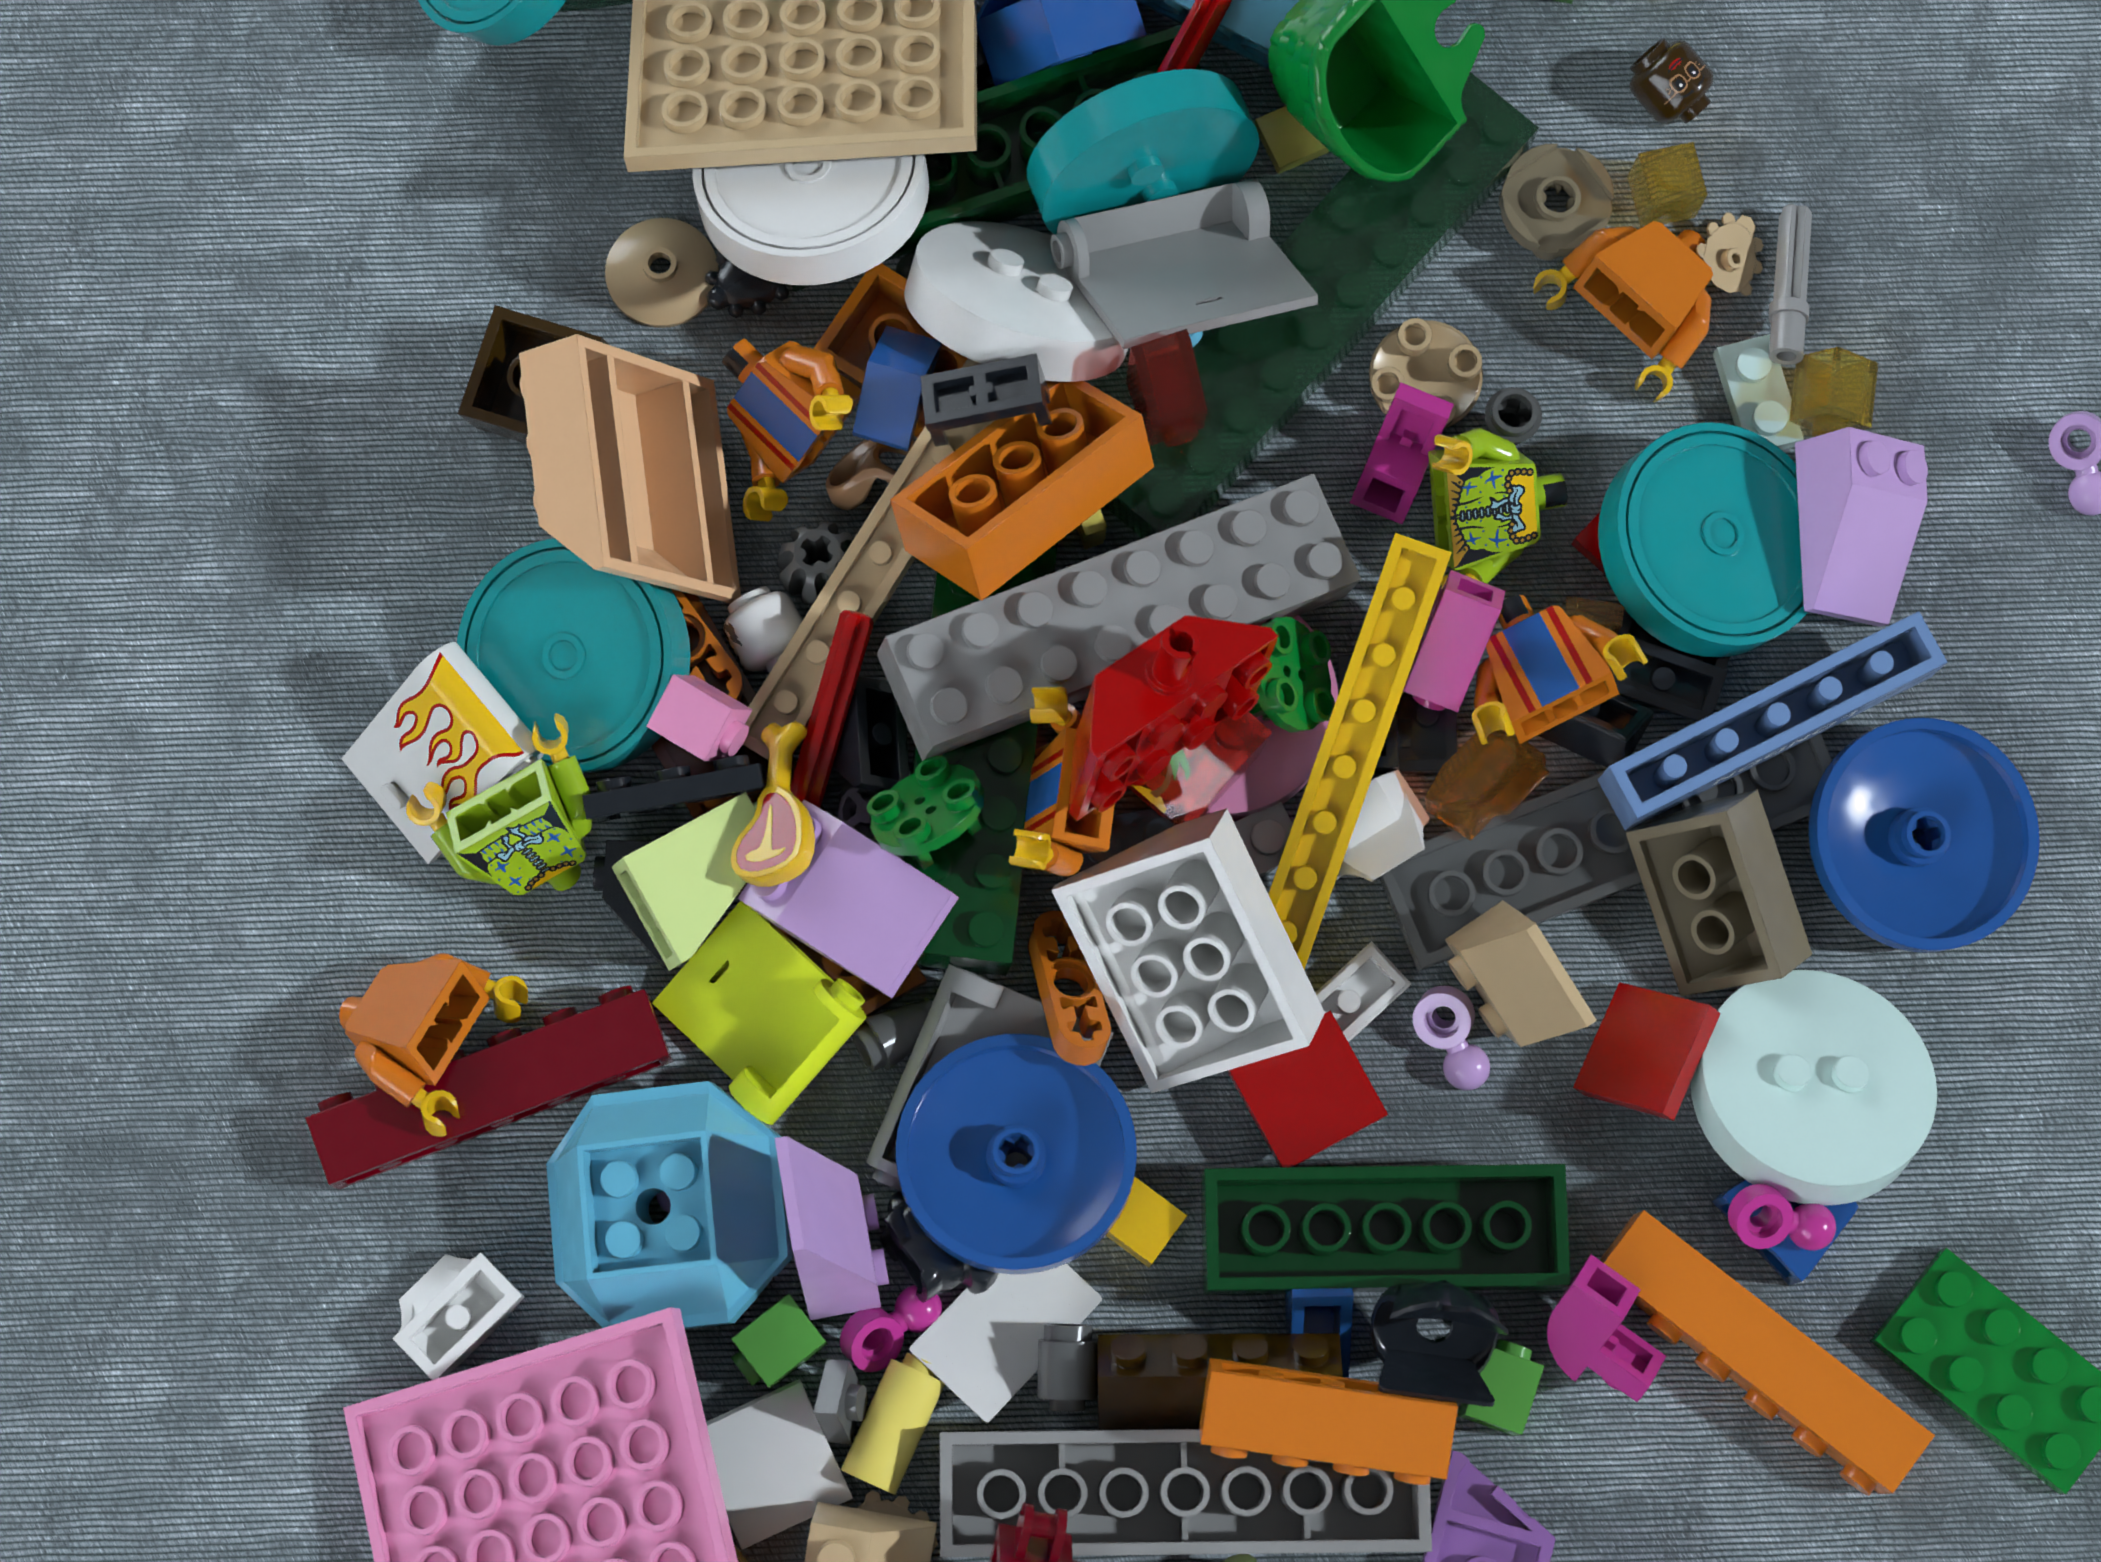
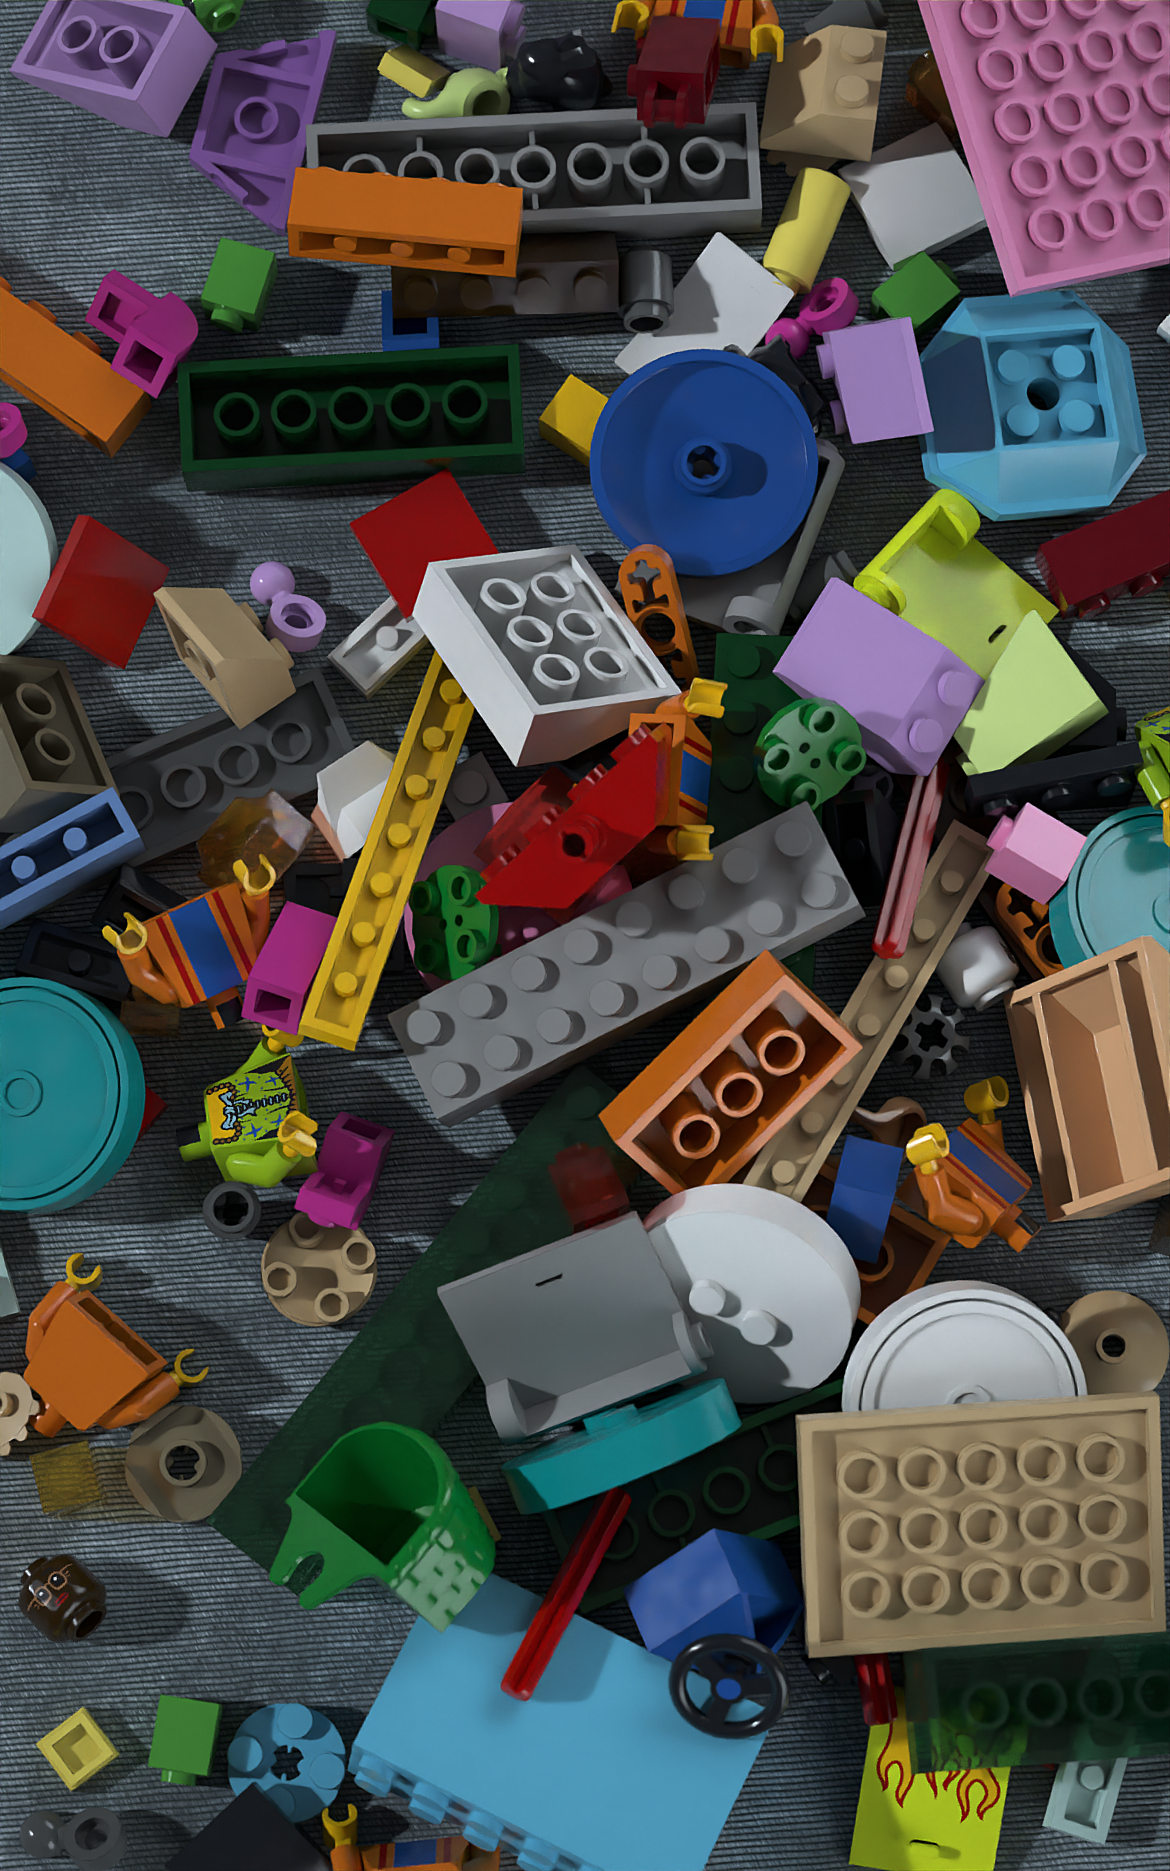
camera: 175 degrees left, 0 degrees up
yellow piece [731,721,815,887] -> none
dark grey plate [813,1359,868,1444] -> none
black hinge [920,353,1052,447] -> none
black piece [1370,1280,1508,1407] -> none

